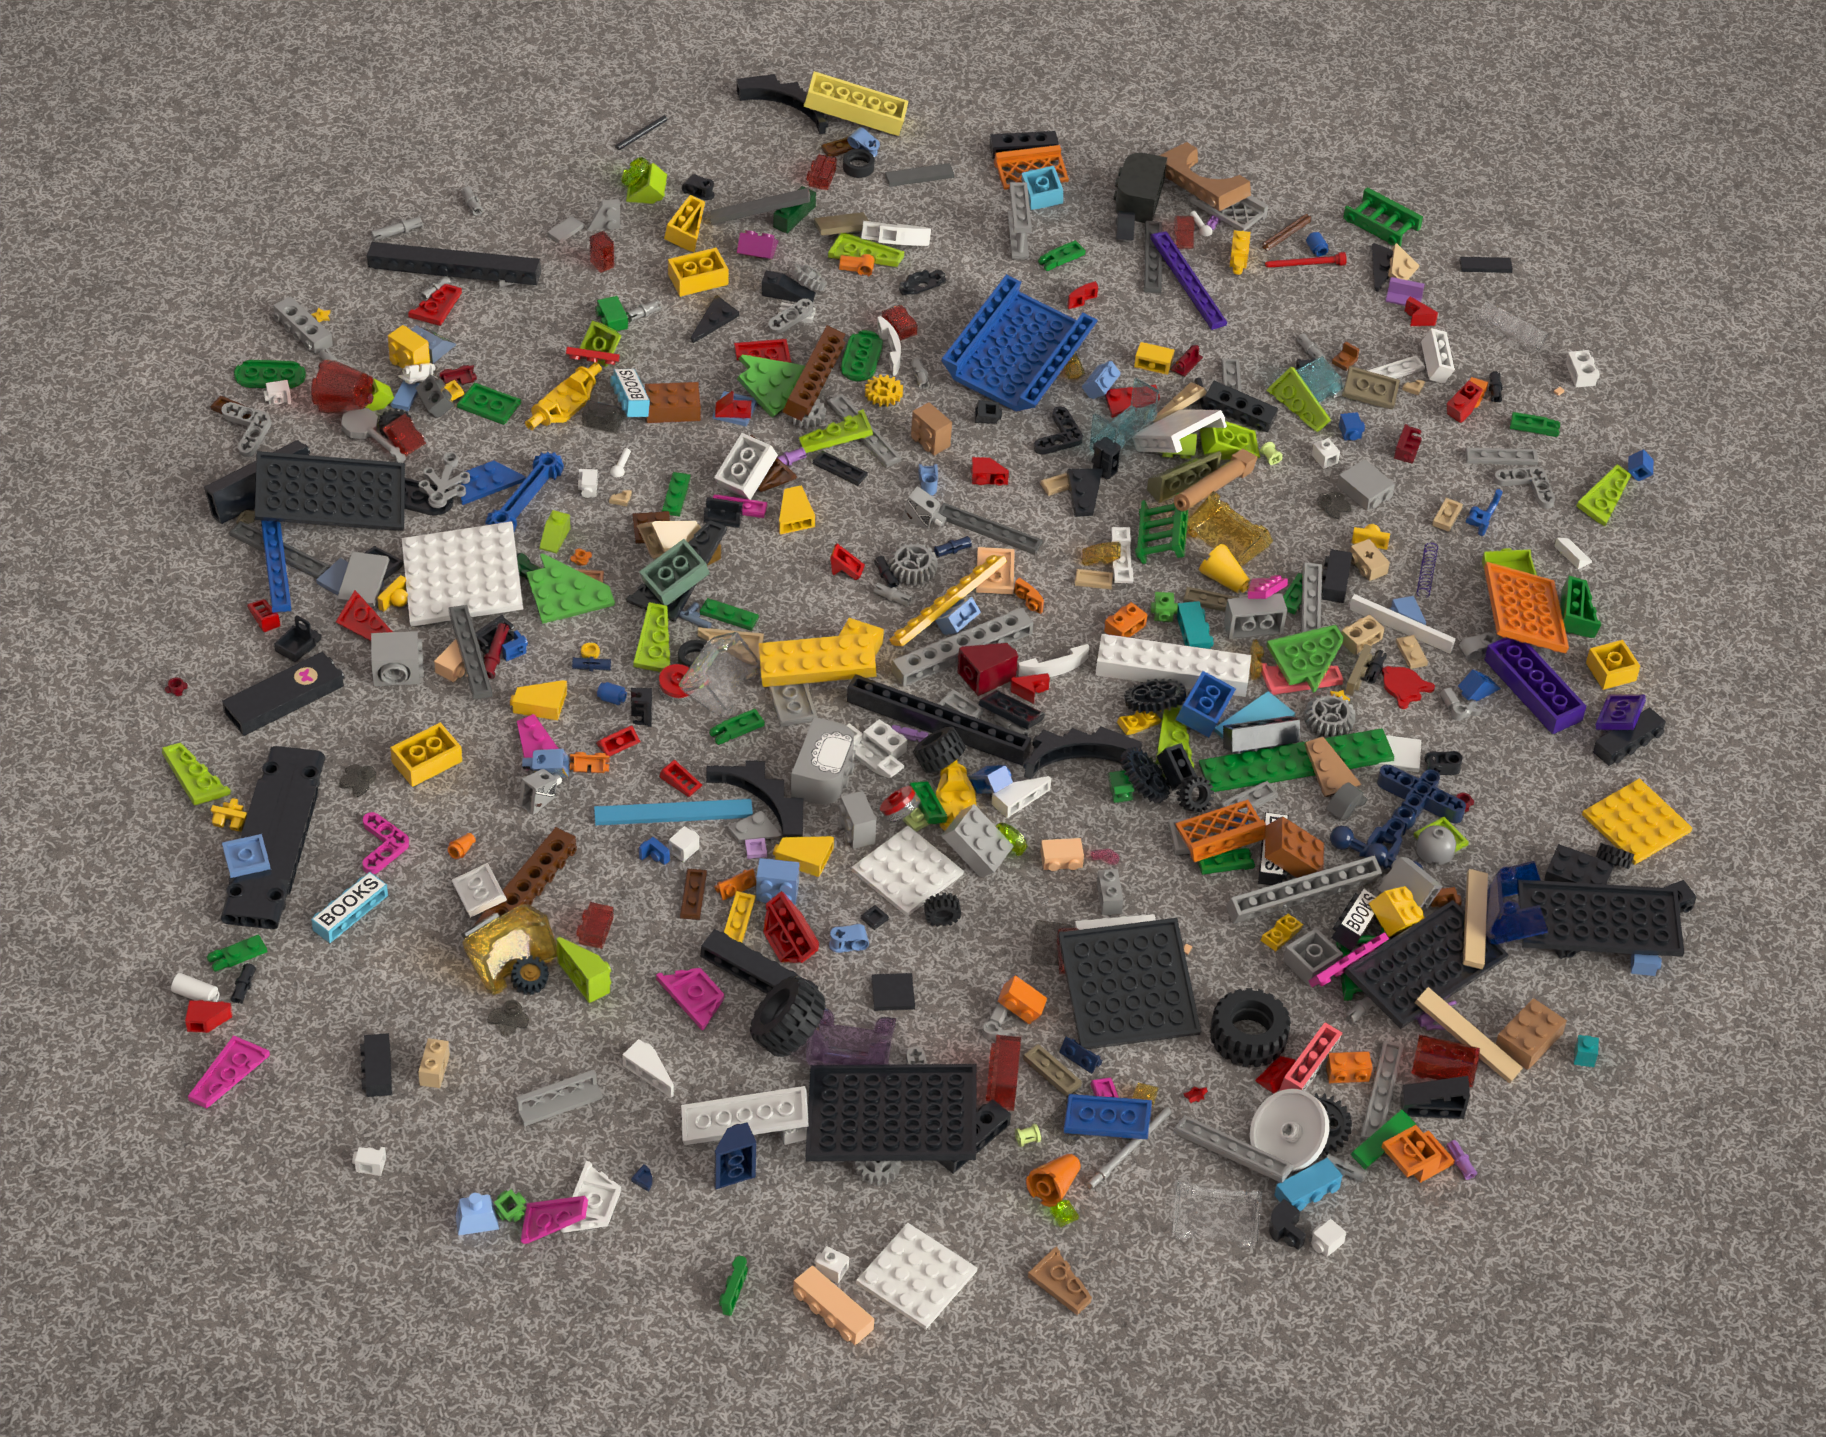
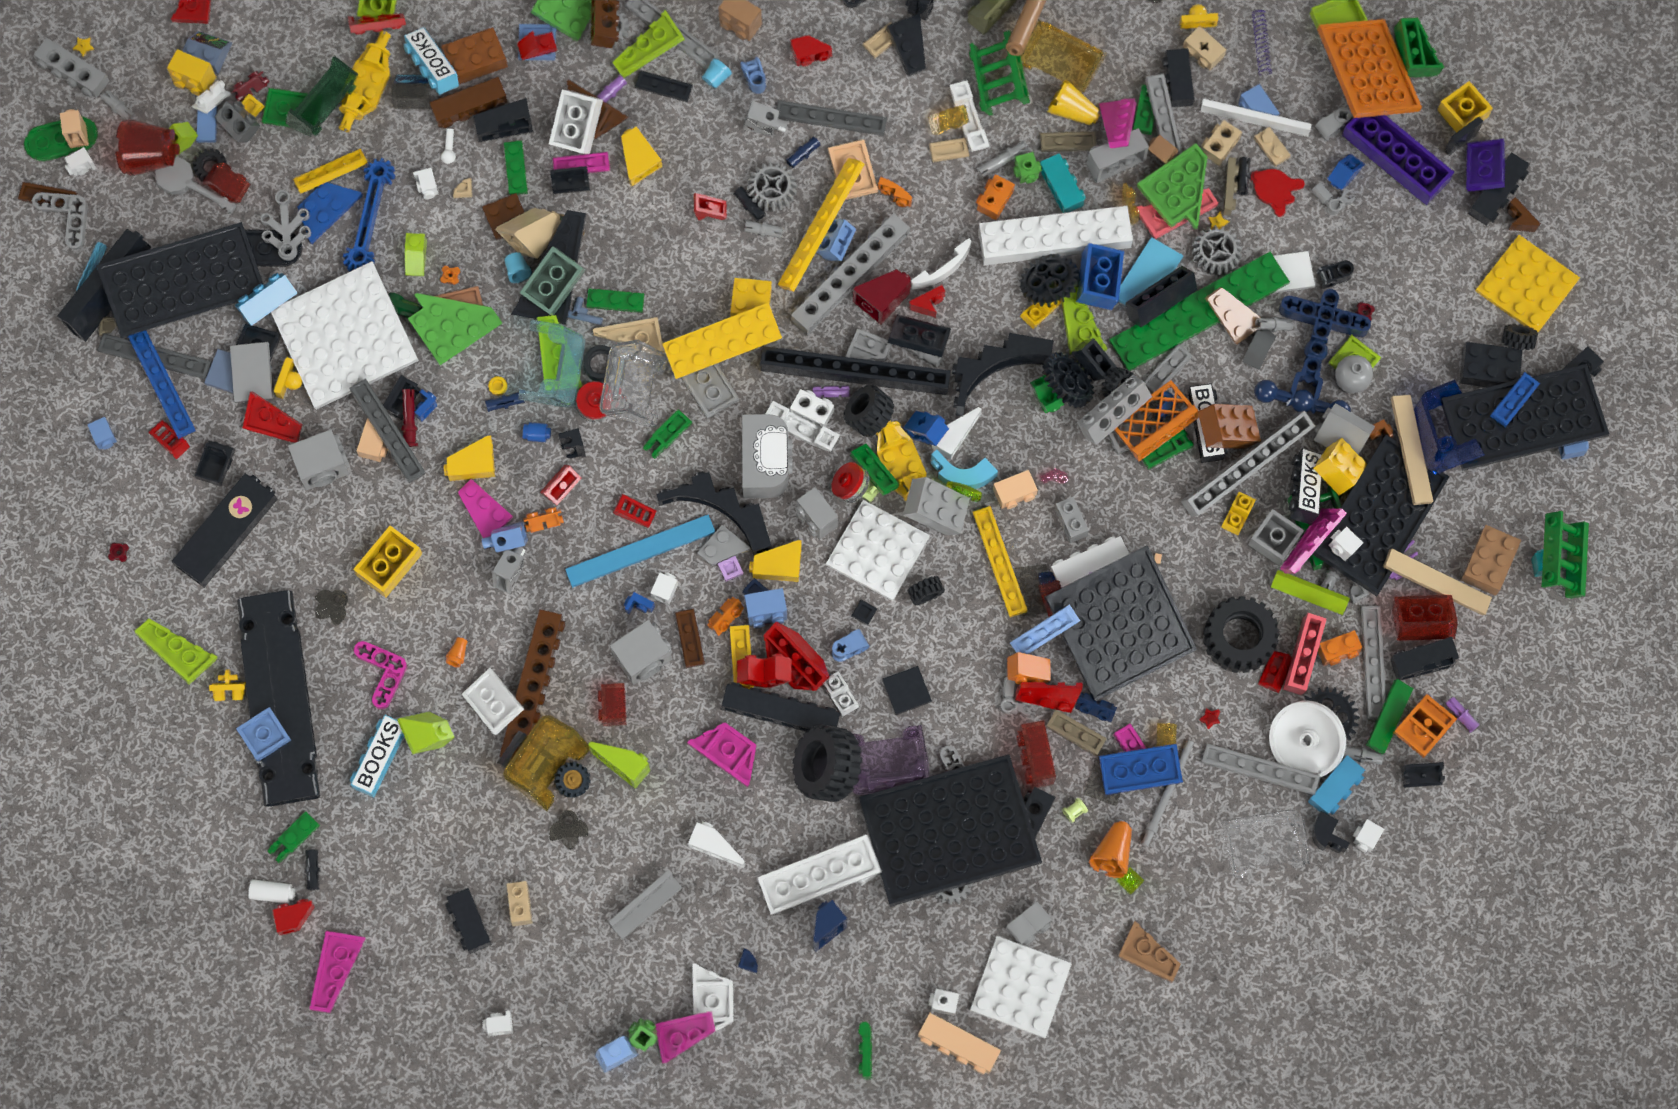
camera: 15 degrees left, 25 degrees up
none -> light nougat brick [60,109,89,148]
none -> medium blue brick [87,417,117,450]
none -> brick [235,273,297,326]
none -> clear green windscreen [286,55,358,137]
none -> yellow tile [293,149,368,194]
none -> lime slope [397,712,455,754]
none -> reddish brown brick [429,77,508,128]
none -> black wedge [473,98,533,142]
none -> medium azure piece [504,252,532,283]
none -> clear light blue windscreen [518,320,585,407]
none -> light grey brick [610,620,672,685]
none -> medium azure piece [702,58,732,89]
none -> red brick [737,654,791,688]
none -> white slope [823,671,859,717]
none -> medium azure arch [931,450,998,490]
none -> yellow tile [972,506,1028,618]
none -> light grey pin [976,140,1030,178]
none -> light grey brick [1006,901,1052,946]
none -> light blue tile [1010,604,1080,654]
none -> red wing [1015,682,1083,713]
none -> light grey brick [1077,375,1152,445]
none -> medium nougat brick [1148,135,1179,164]
none -> light grey pin [1255,317,1294,332]
none -> lime tile [1271,570,1350,615]
none -> white brick [1328,527,1363,561]
none -> light grey tile [1350,582,1370,604]
none -> black hinge [1401,762,1445,788]
none -> black tile [1445,116,1484,156]
none -> blue tile [1490,372,1540,427]
none -> reddish brown slope [1507,197,1541,232]
none -> green fence [1541,511,1589,599]

